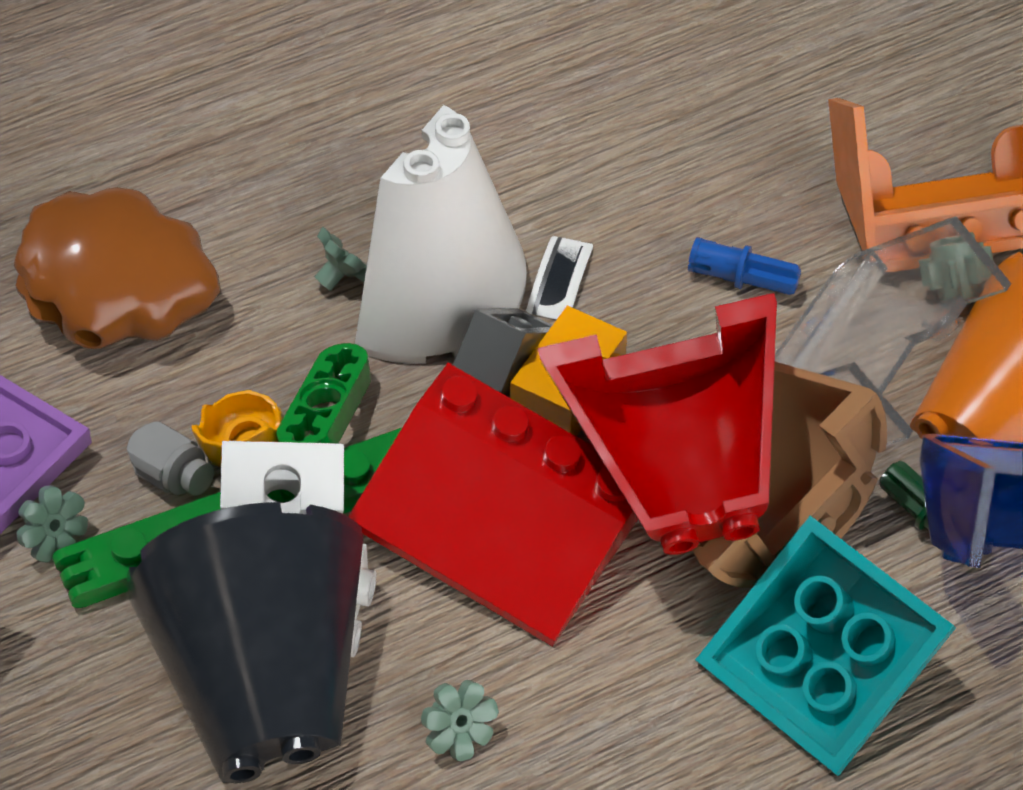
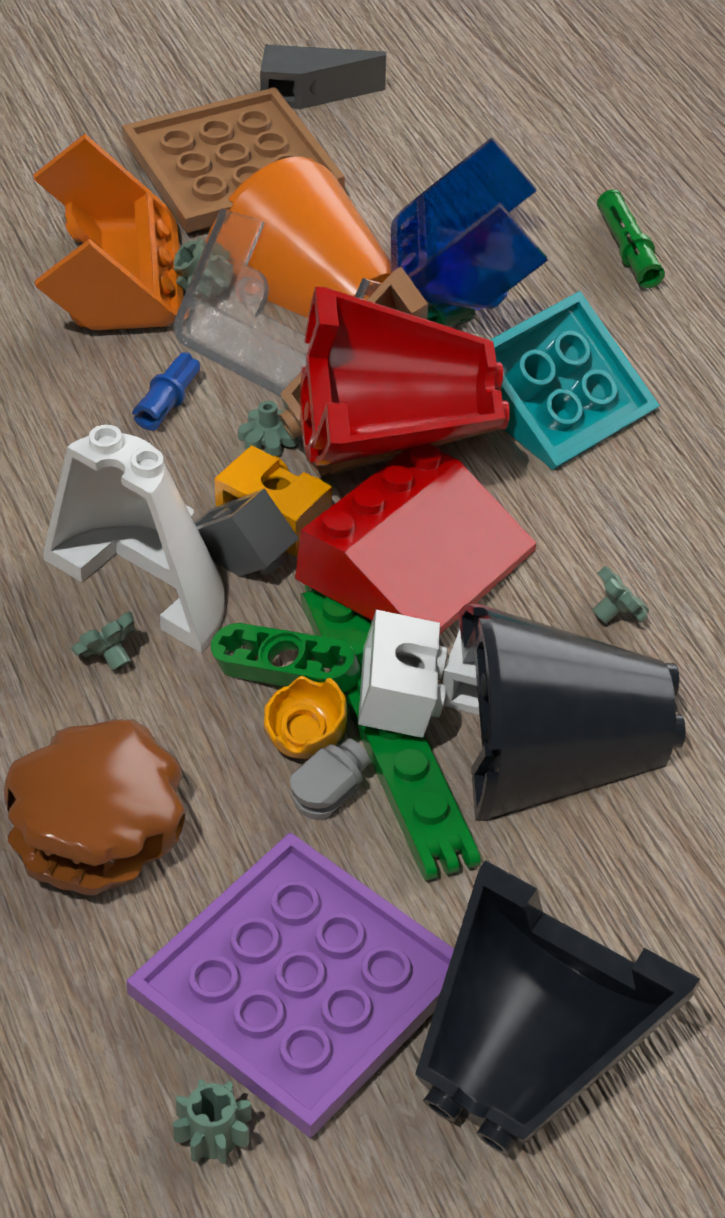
camera: 85 degrees left, 5 degrees down
sand green plant [16,485,88,563] -> none

